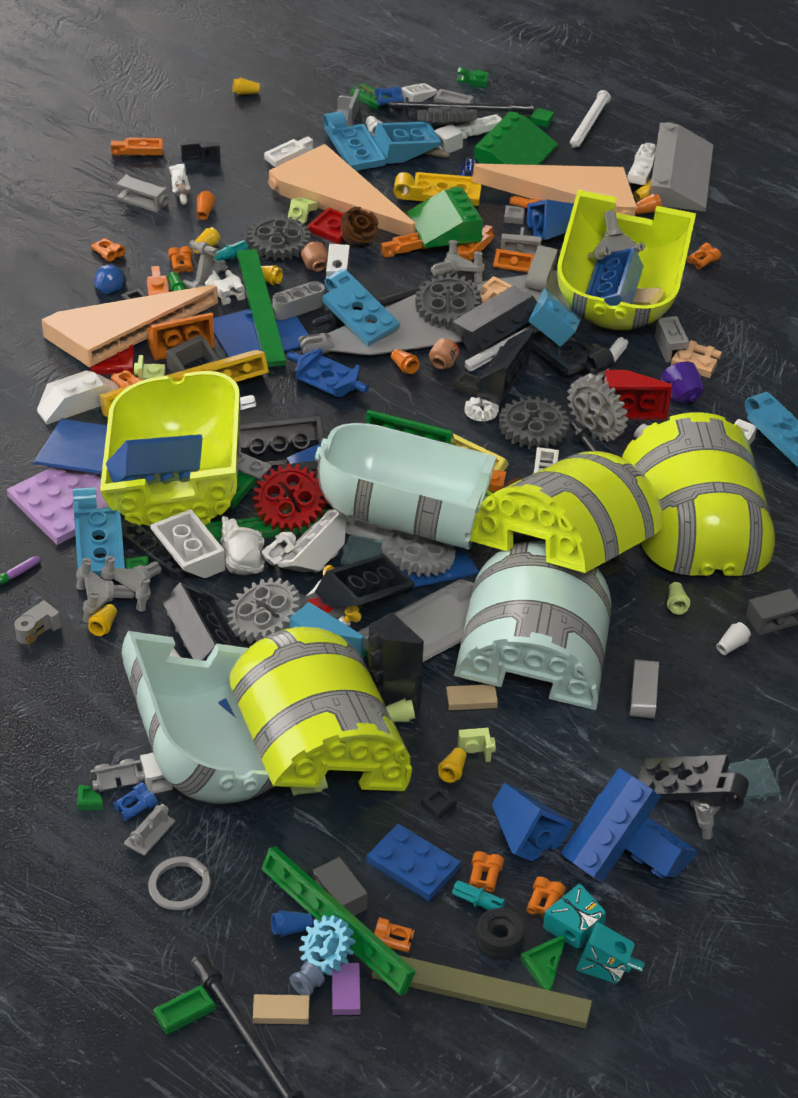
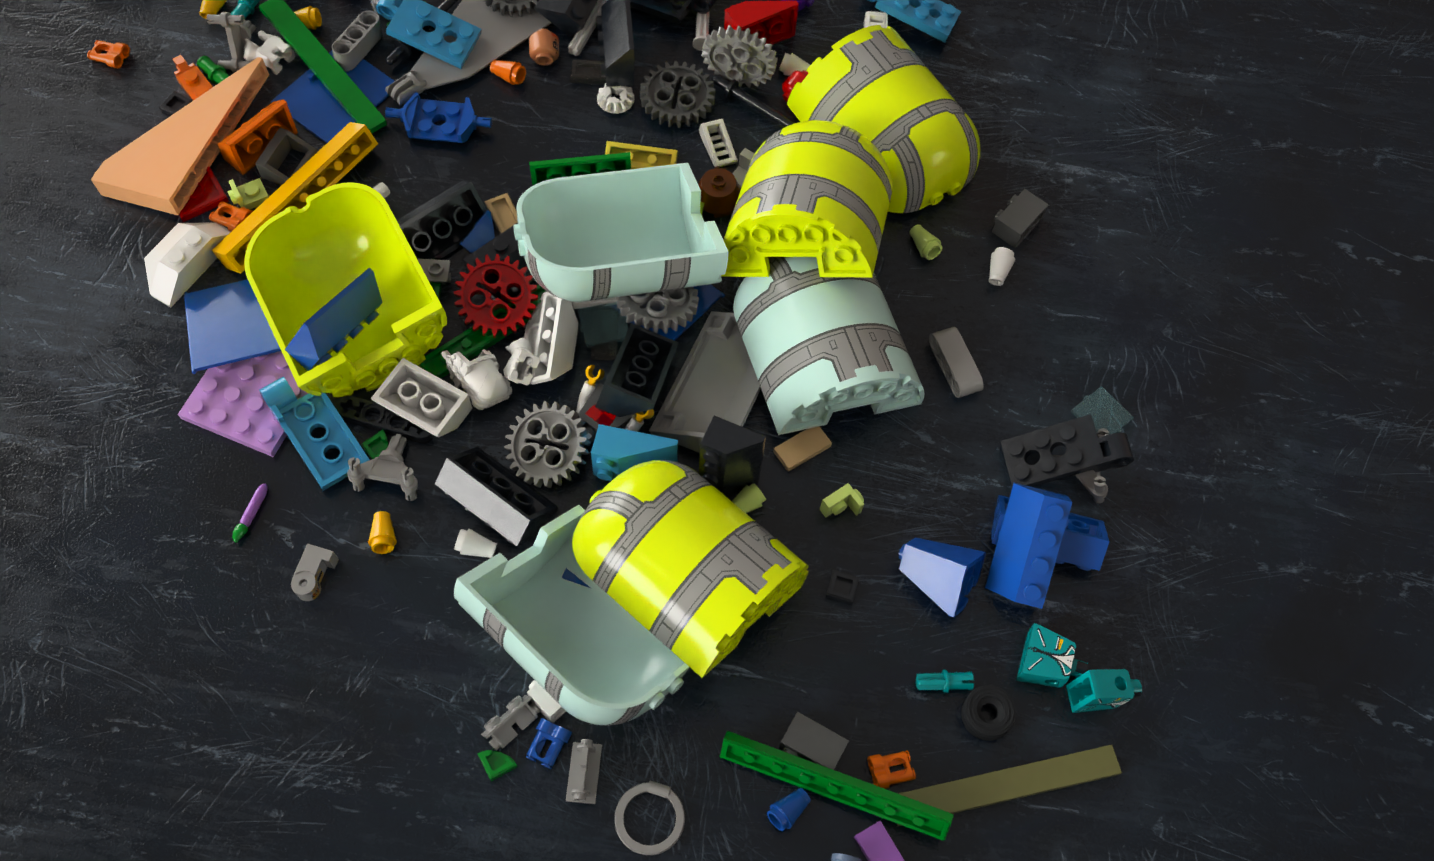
camera: 30 degrees left, 20 degrees up
light grey axle [76,558,135,623] -> none
blue hair [94,265,126,294] -> none
orange piece [168,246,193,273] -> none
medium azure gear [299,915,355,976] -> none
blue plate [366,824,461,901] -> none
yellow cone [438,748,467,783] -> none
orange piece [469,851,504,892] -> none
green tile [520,935,565,991] -> none
orange piece [526,877,566,918] -> none

